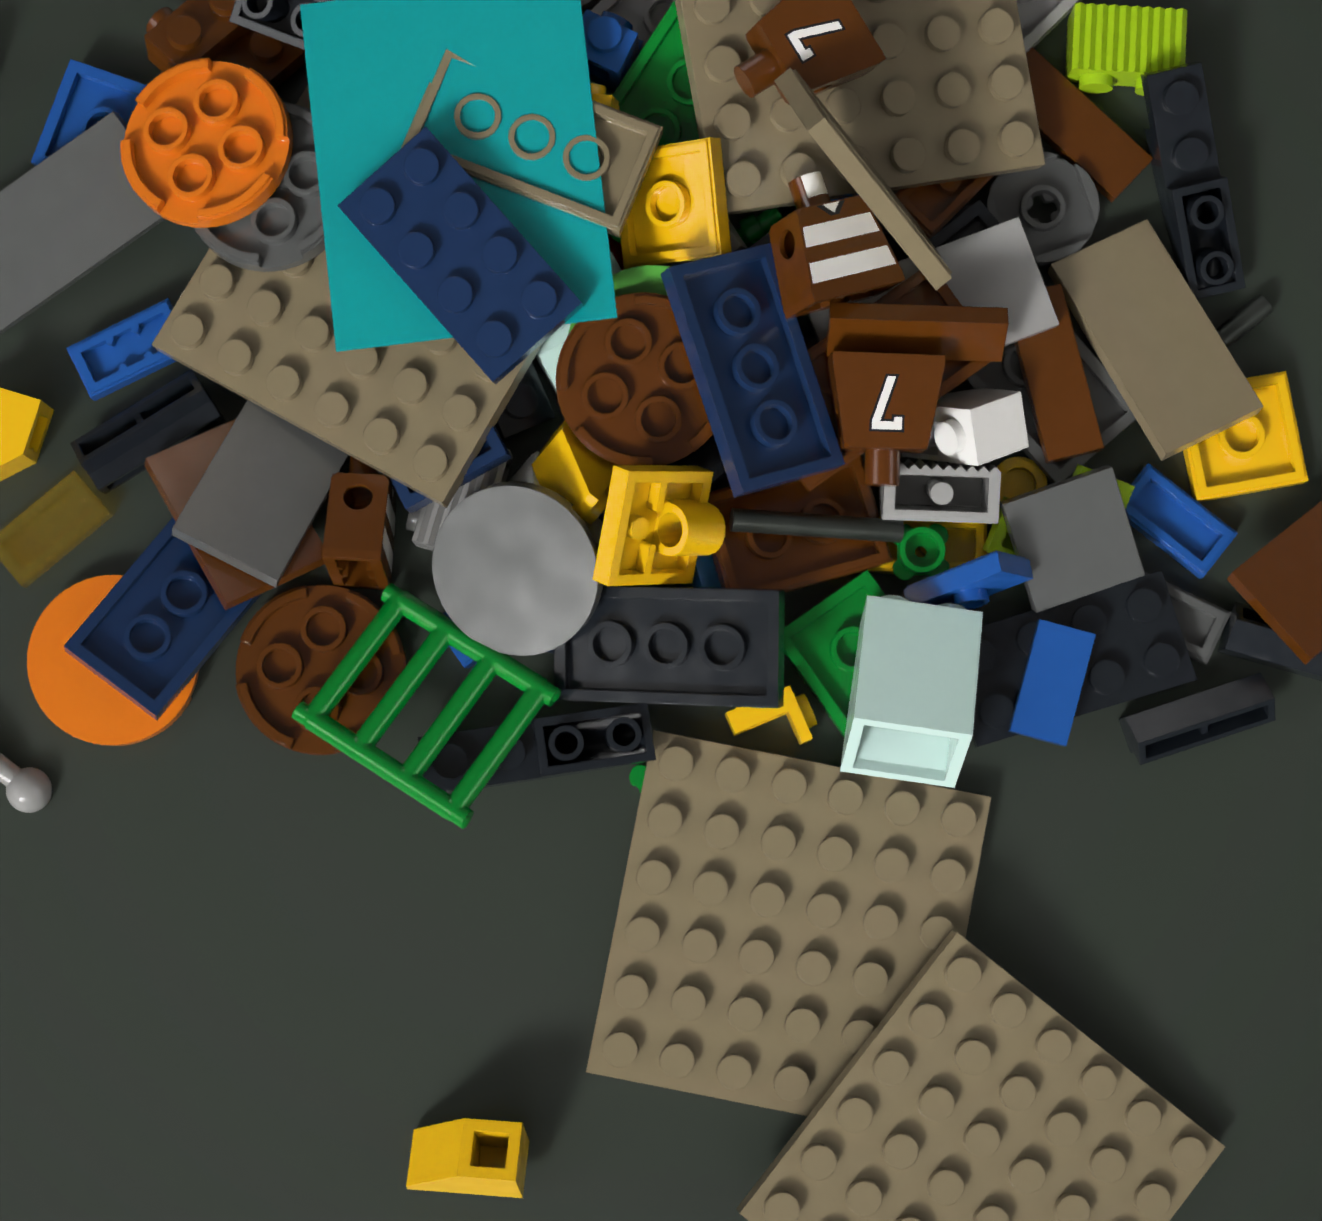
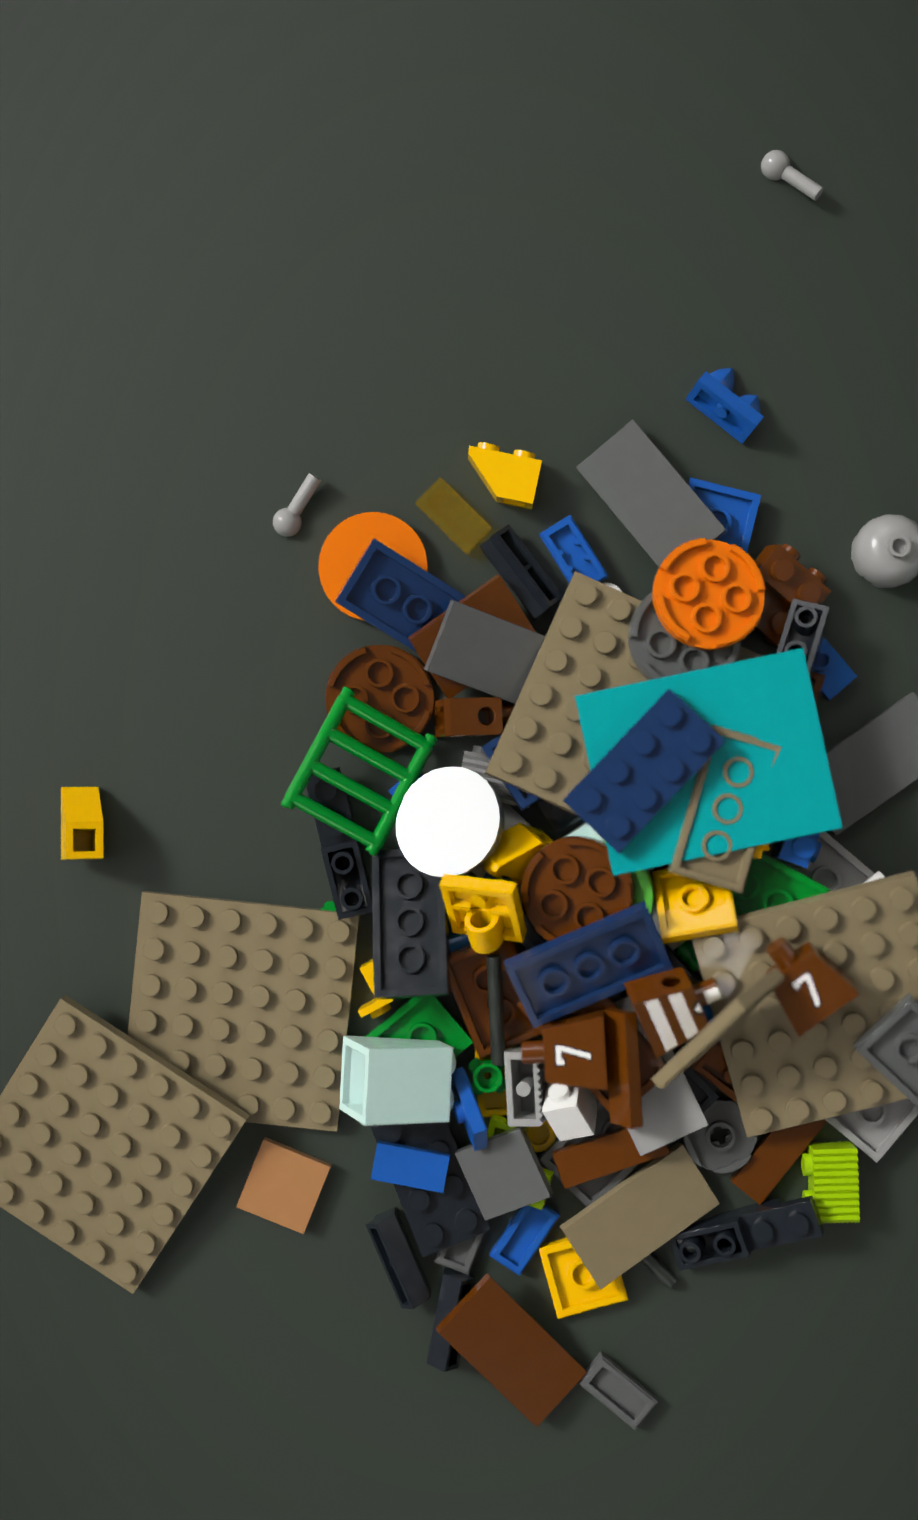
camera: 85 degrees right, 5 degrees up
none -> medium nougat tile [236,1137,332,1234]

